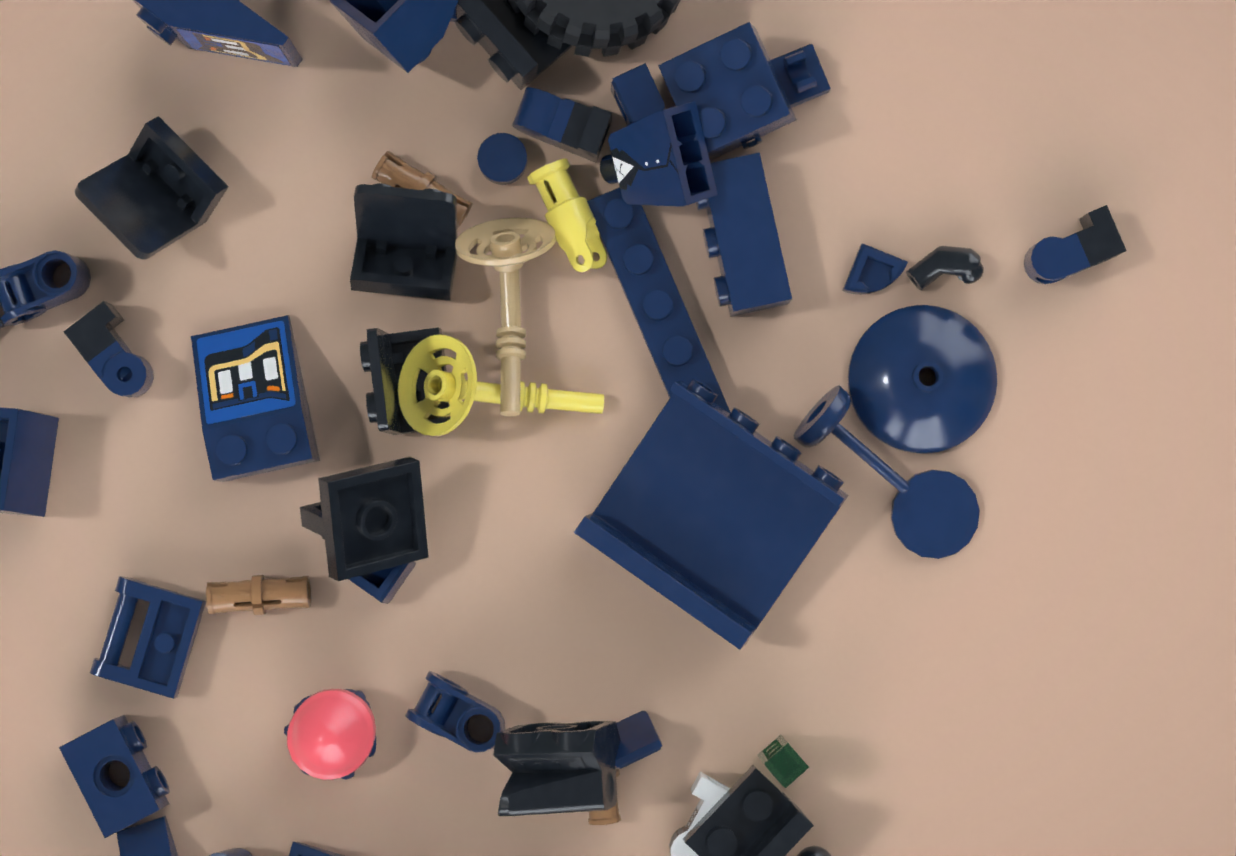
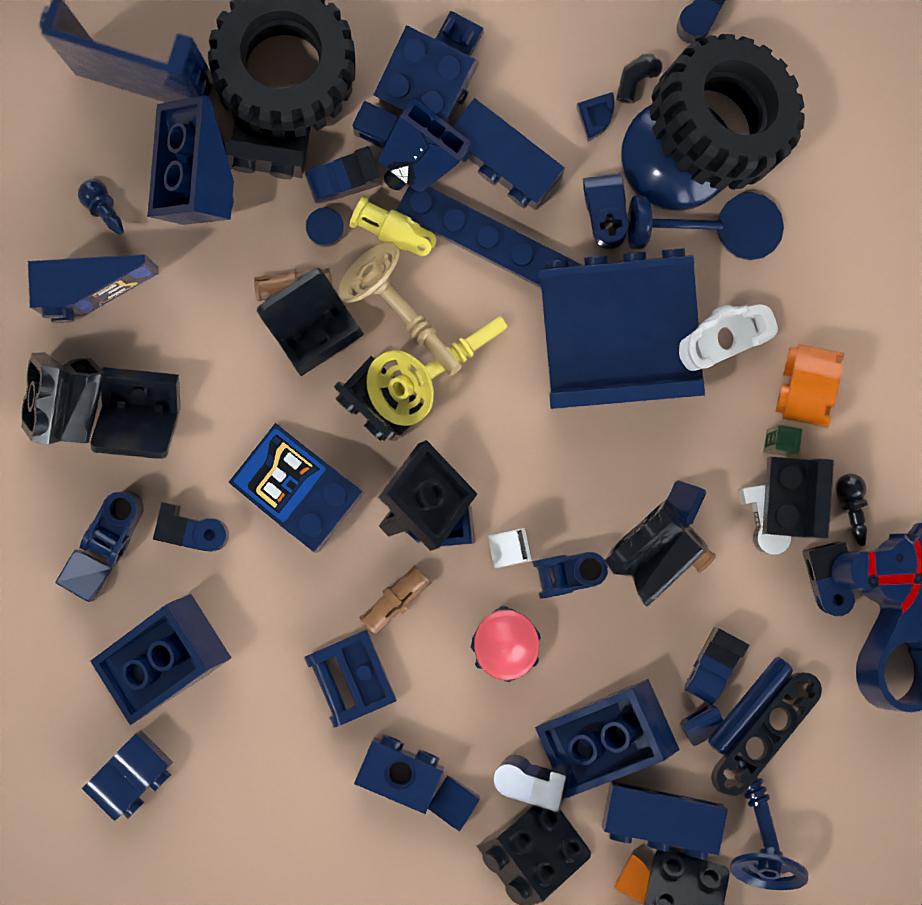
camera: 30 degrees left, 0 degrees up
none -> black piece [21,352,104,445]
none -> white leg [487,528,532,569]
none -> dark blue piece [583,172,628,249]
none -> black tyre [650,34,805,190]
none -> white piece [679,304,778,371]
none -> orange brick [775,344,844,428]

